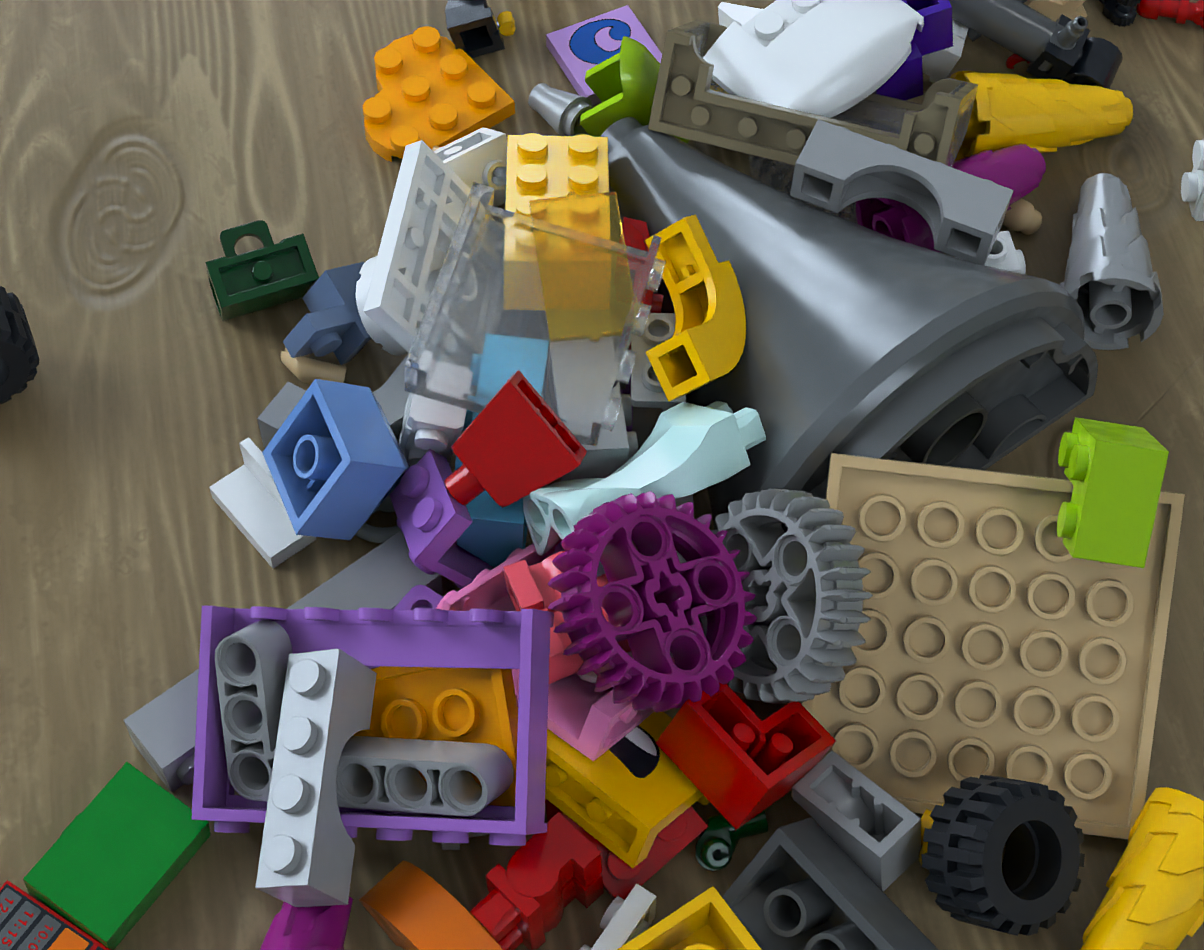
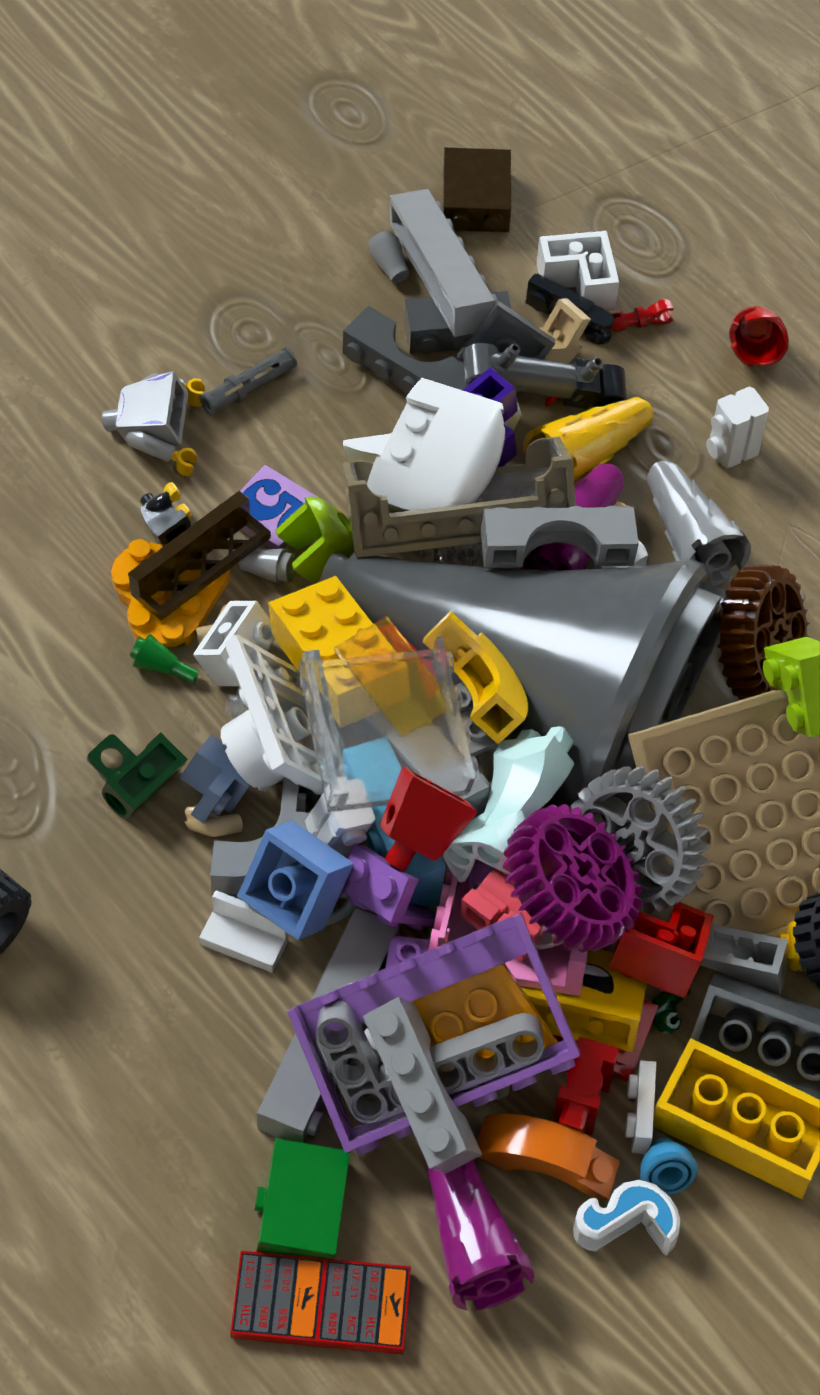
camera: 30 degrees left, 0 degrees up
none -> dark brown fence [128,491,271,621]
none -> green cone [130,634,200,684]
none -> reddish brown gear [717,565,810,700]

